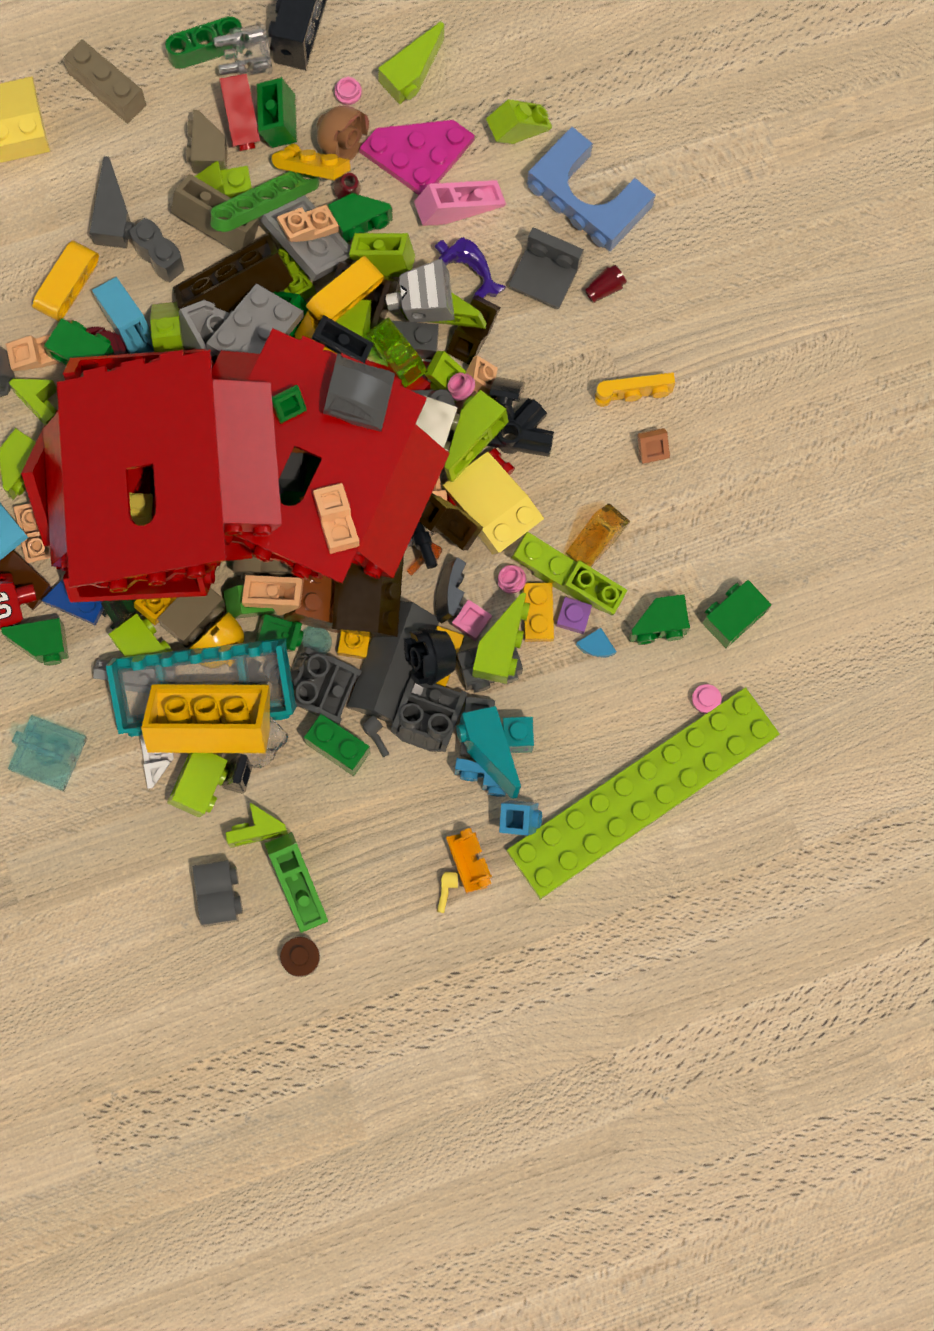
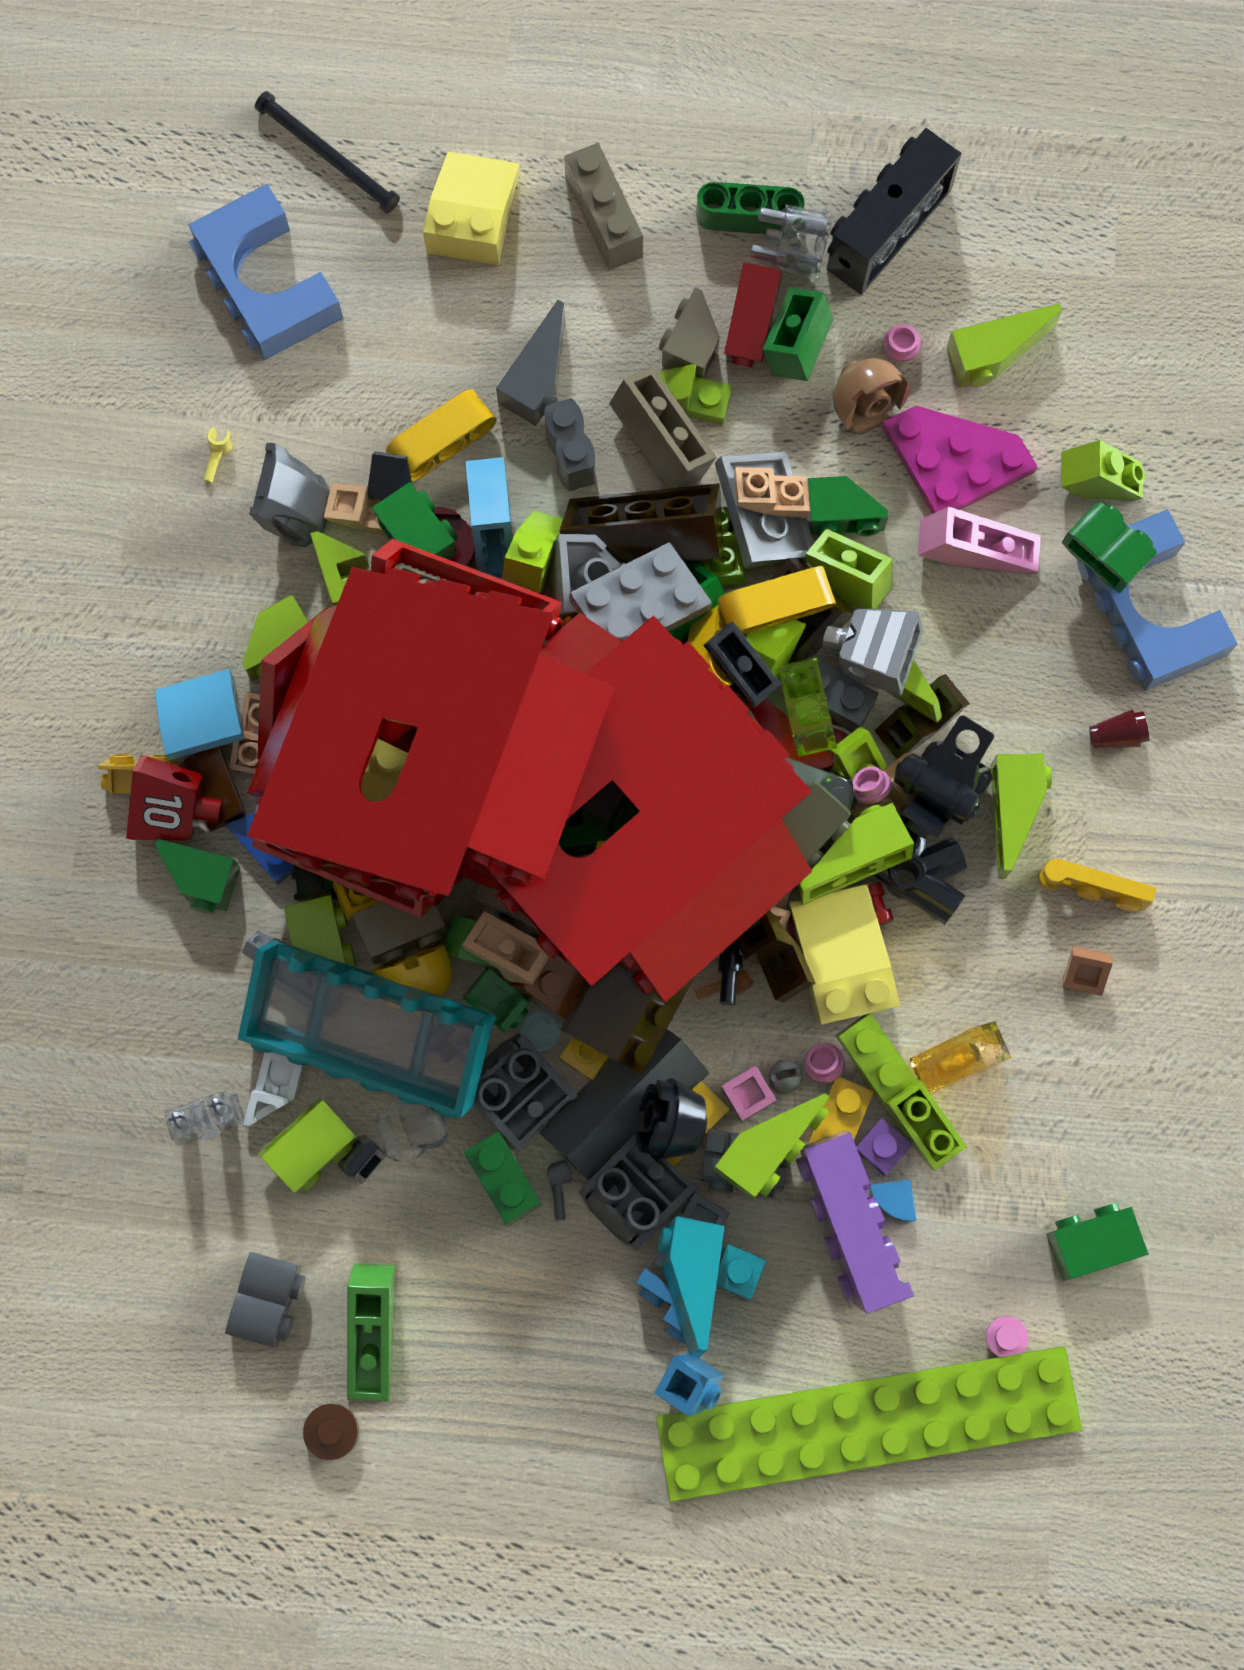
camera: 30 degrees right, 0 degrees up
clear light blue bracket [8,715,87,792] -> none
yellow slope [141,684,270,753] -> none
bright green beam [210,171,320,232] -> none
lime slope [225,803,288,848] -> none
yellow plate [272,143,351,180] -> none
green slope [272,385,307,424] -> none
light nougat slope [313,483,359,554] -> none
dark grey slope [323,354,395,432] -> none
dark red cone [333,173,361,199] -> none
dark purple animal [435,237,506,298] -> none
black slope [436,557,466,624] -> none
light yellow hand [437,872,458,913] -> none
light orange hinge [446,828,492,893] -> none
dark grey bracket [509,227,584,309] -> none
green slope [629,594,690,645] -> none
none -> clear piece [163,1090,245,1146]
none -> black slope [368,451,412,501]
none -> light grey hinge [769,1060,802,1093]
none -> medium lavender wedge [796,1131,914,1314]
none -> black piece [893,715,995,825]
none -> lime slope [990,753,1052,879]
none -> green brick [1062,501,1157,593]

